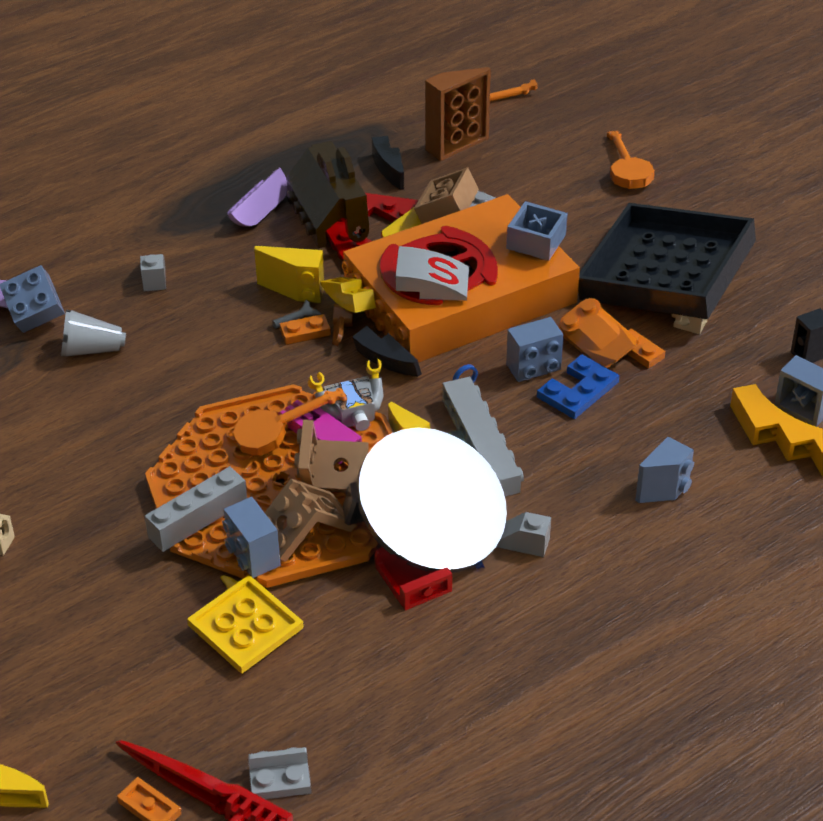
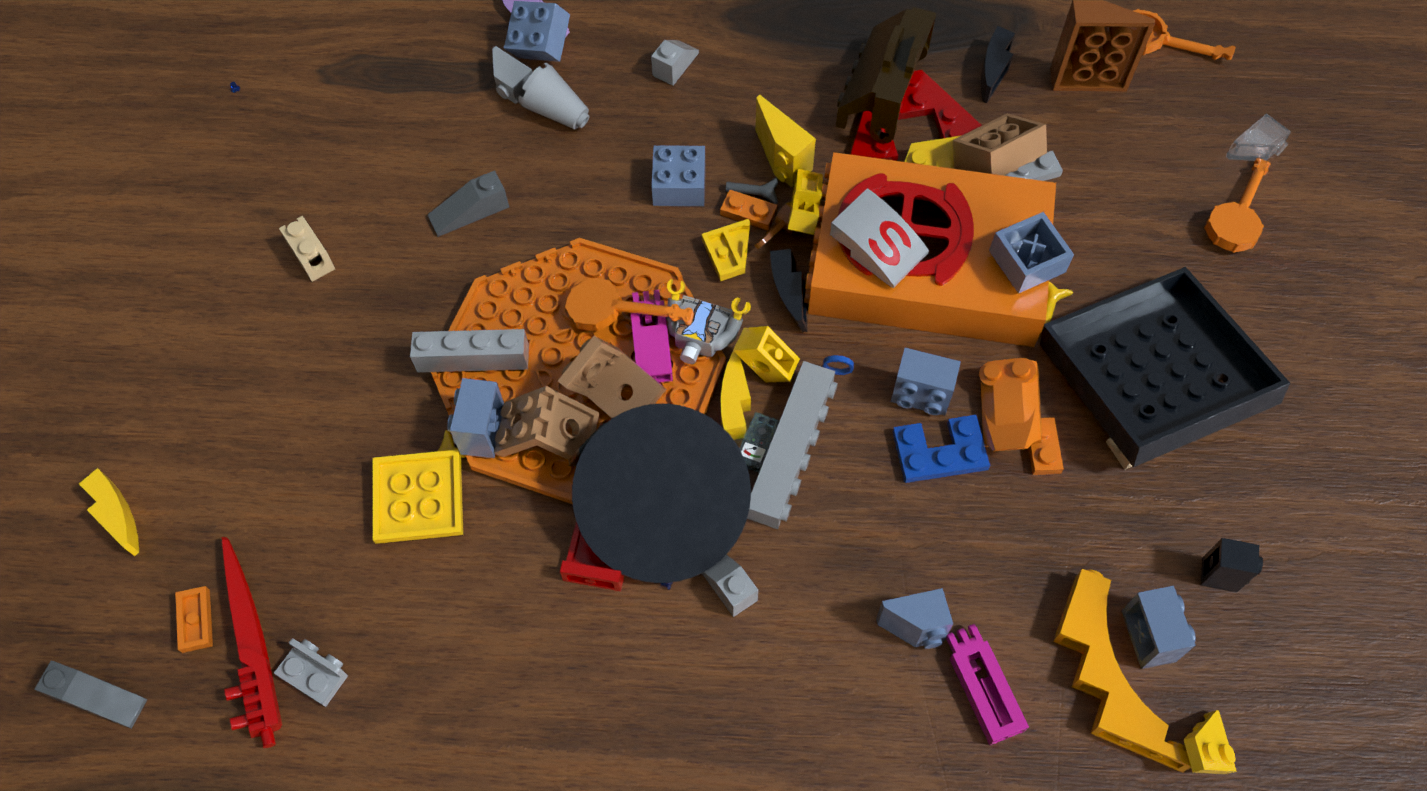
camera: 40 degrees right, 20 degrees up
lavender brick [227,168,288,227] -> none
none -> dark grey slope [428,170,509,237]
none -> light grey slope [492,46,533,104]
none -> sand blue brick [652,145,706,206]
none -> yellow wing [702,219,750,281]
none -> yellow brick [733,326,800,383]
none -> dark pink hinge [946,624,1029,745]
none -> clear slope [1226,113,1291,161]

